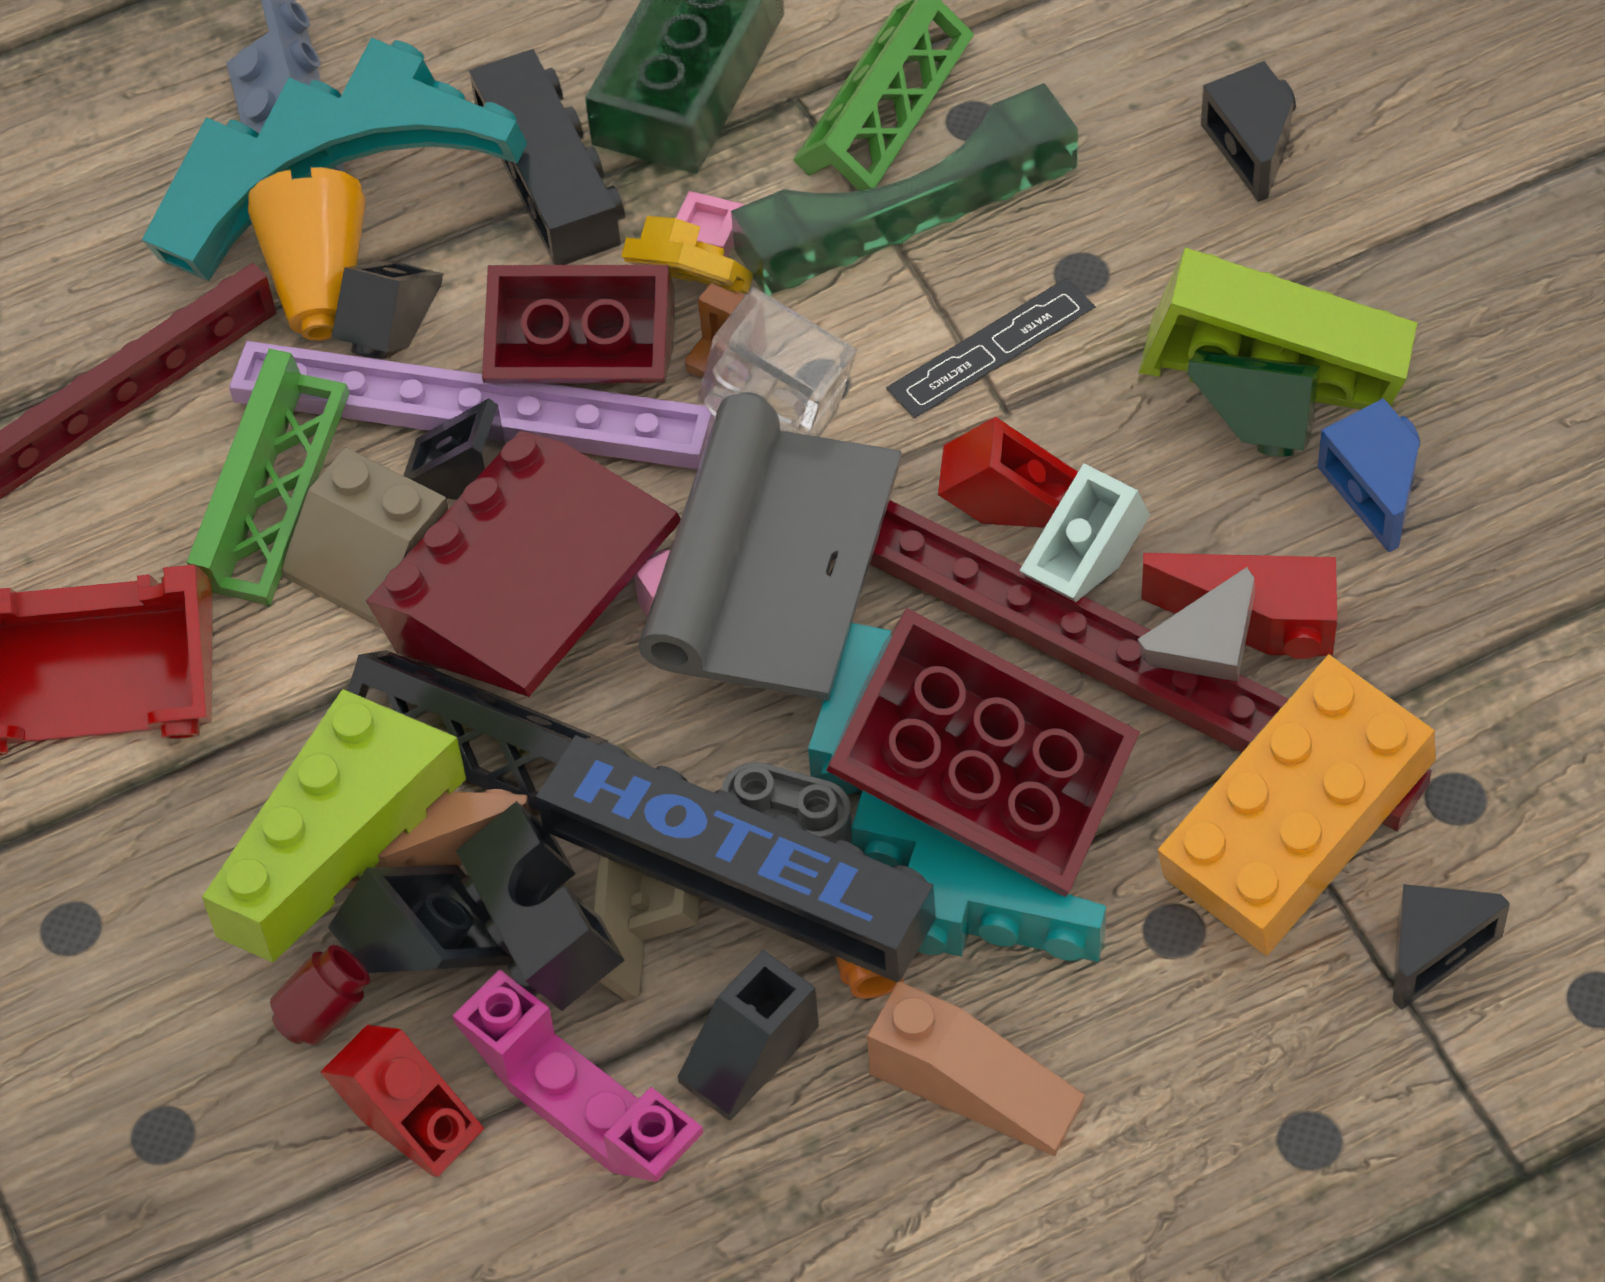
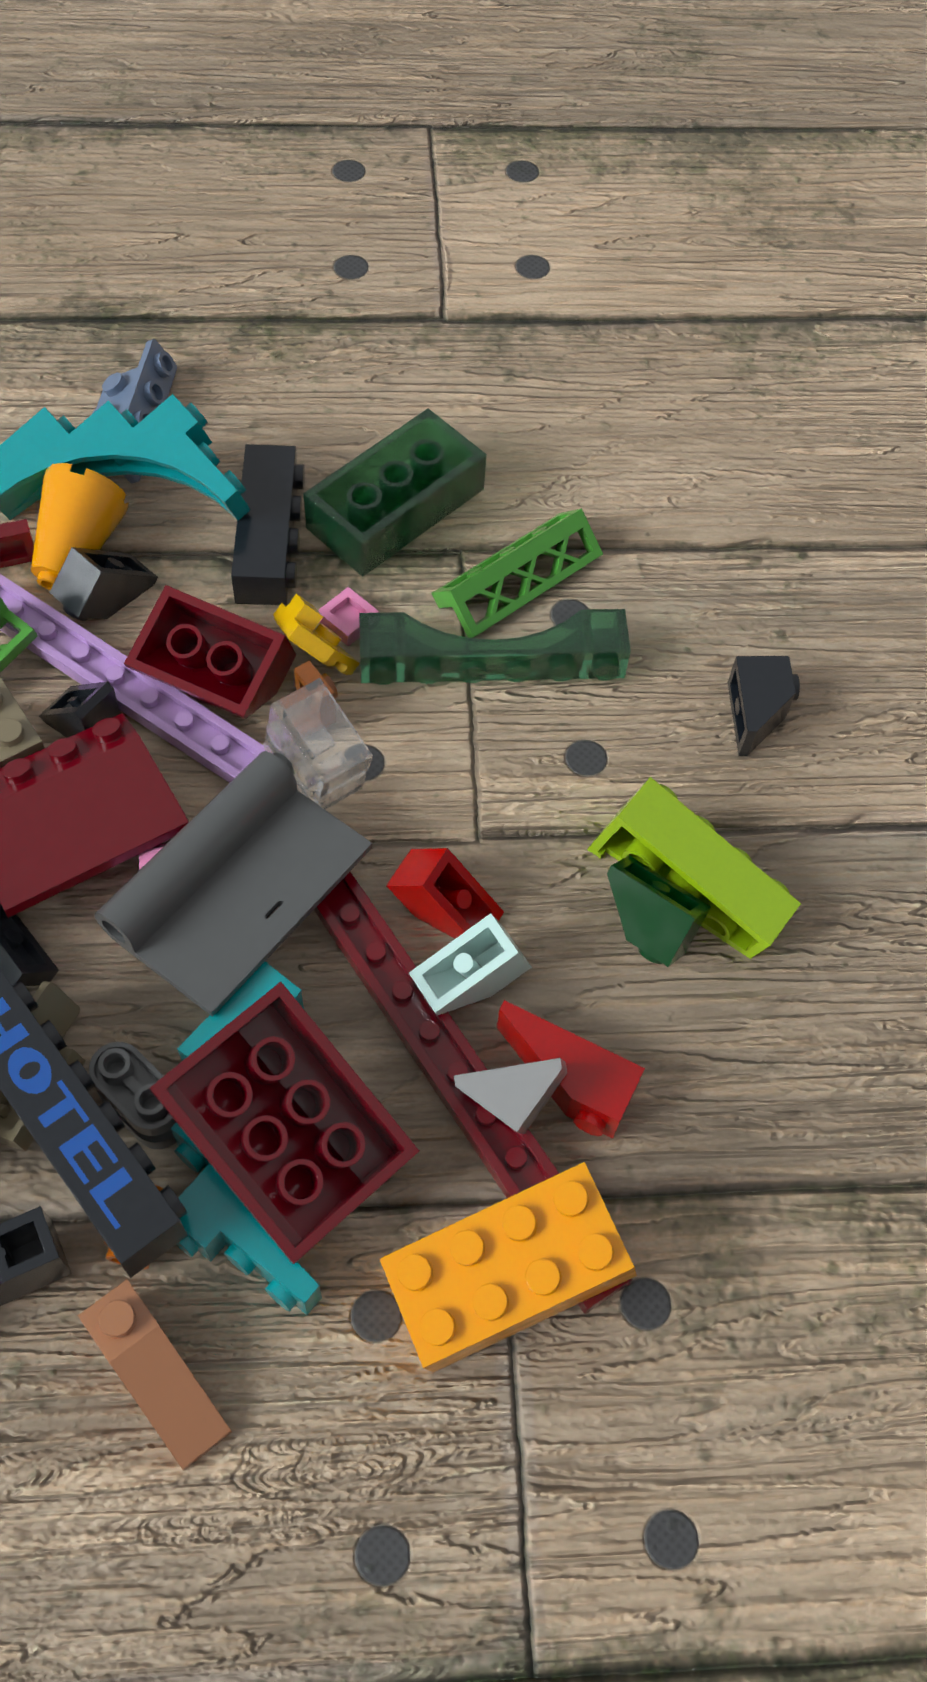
camera: 15 degrees right, 5 degrees up
black sticker [886,278,1096,418] -> none
blue slope [1317,398,1420,552] -> none
black slope [1392,884,1510,1010] -> none

